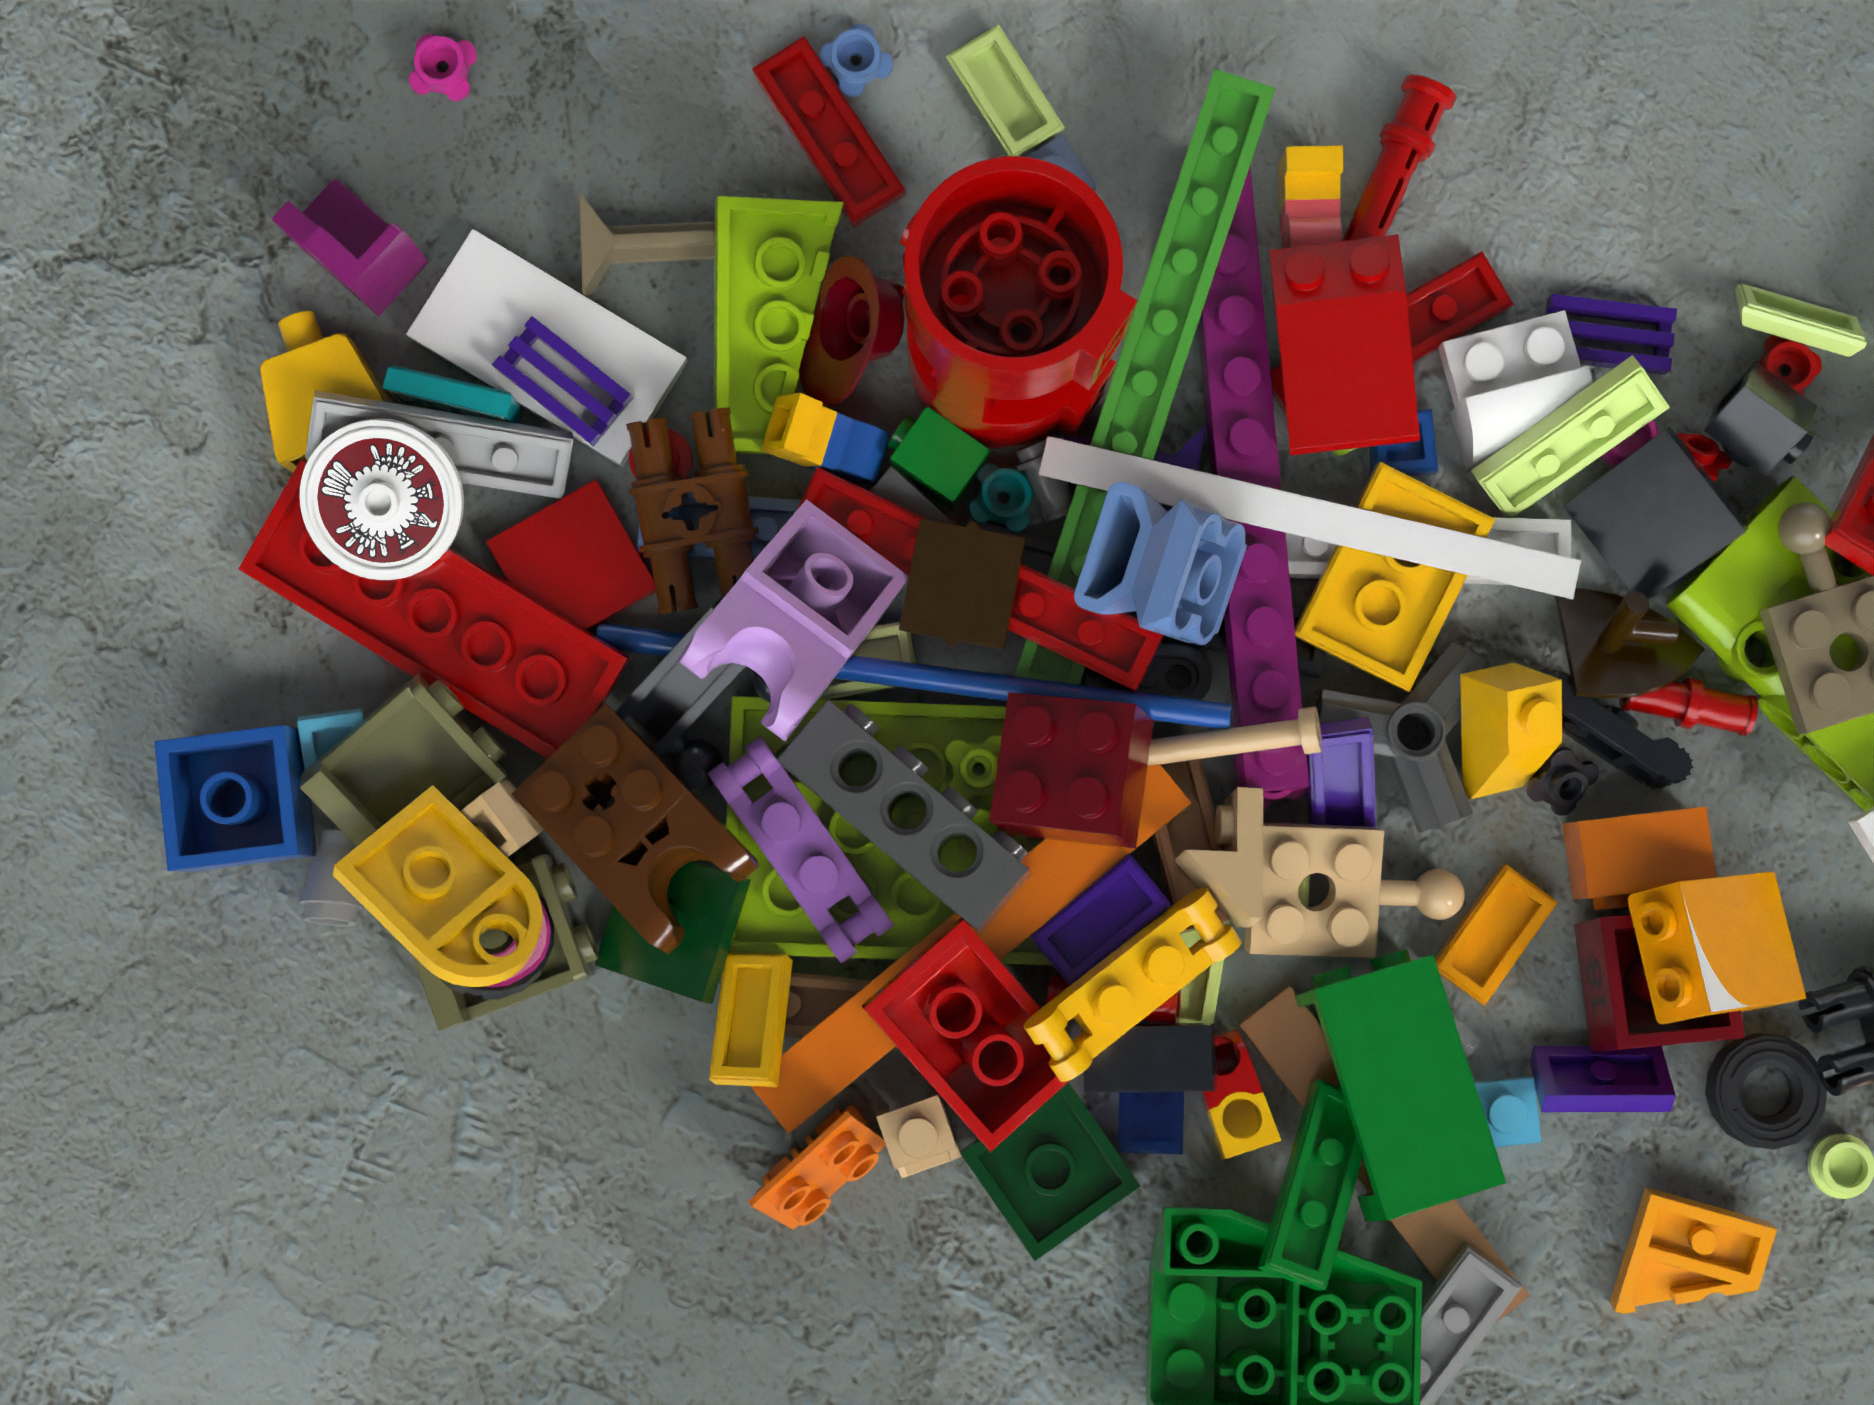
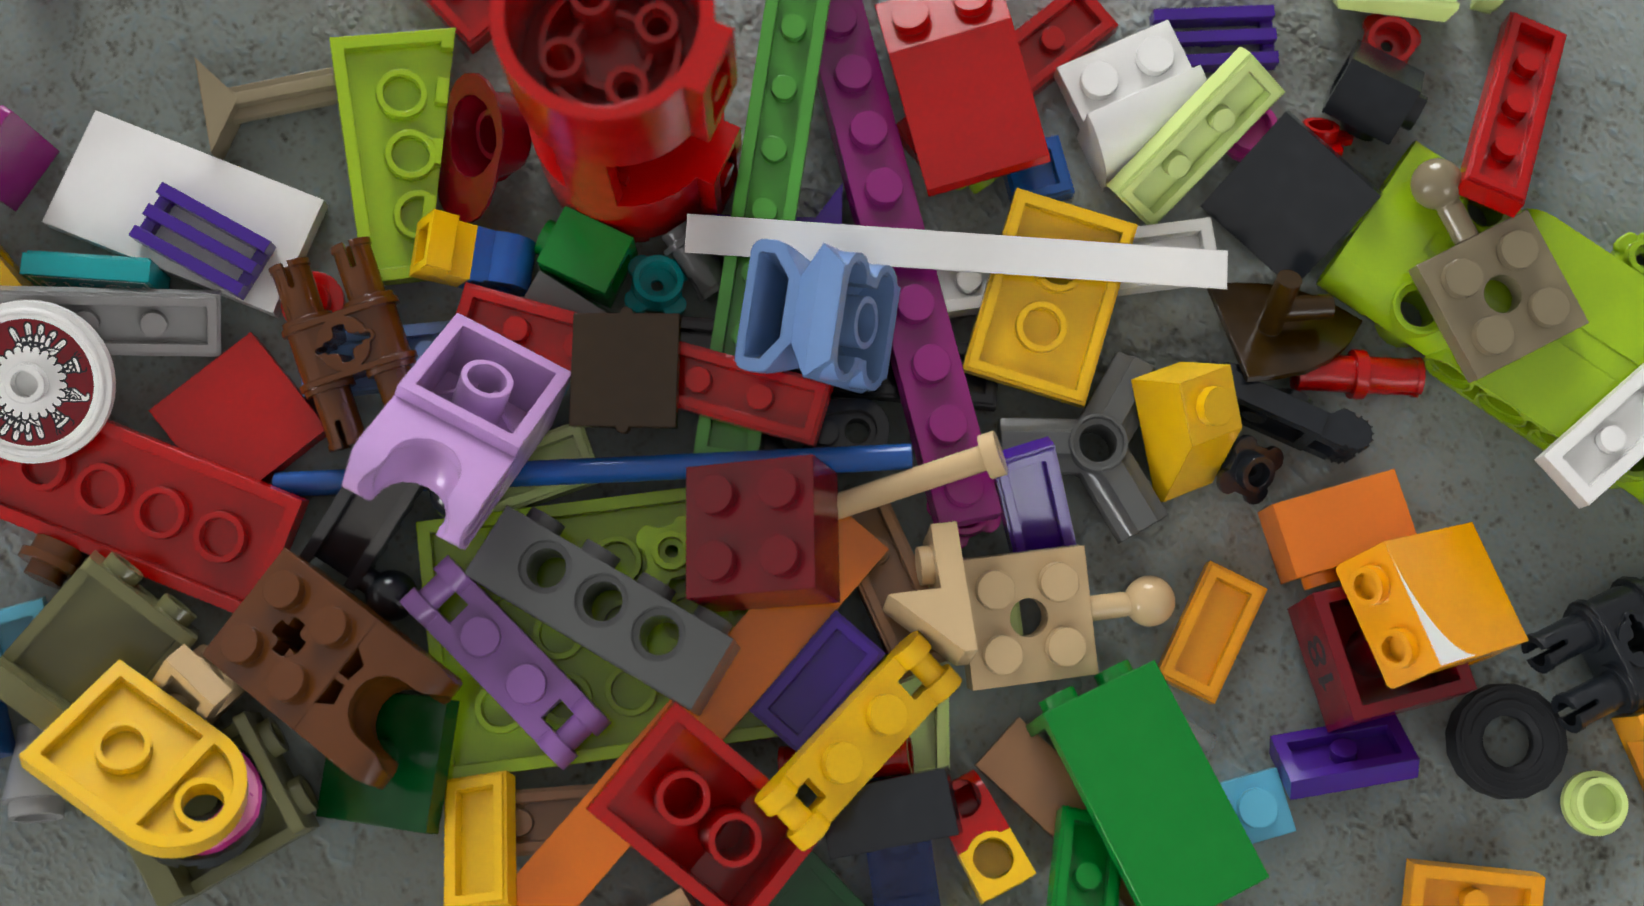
camera: 15 degrees left, 5 degrees down
none -> reddish brown plate [18,533,86,589]

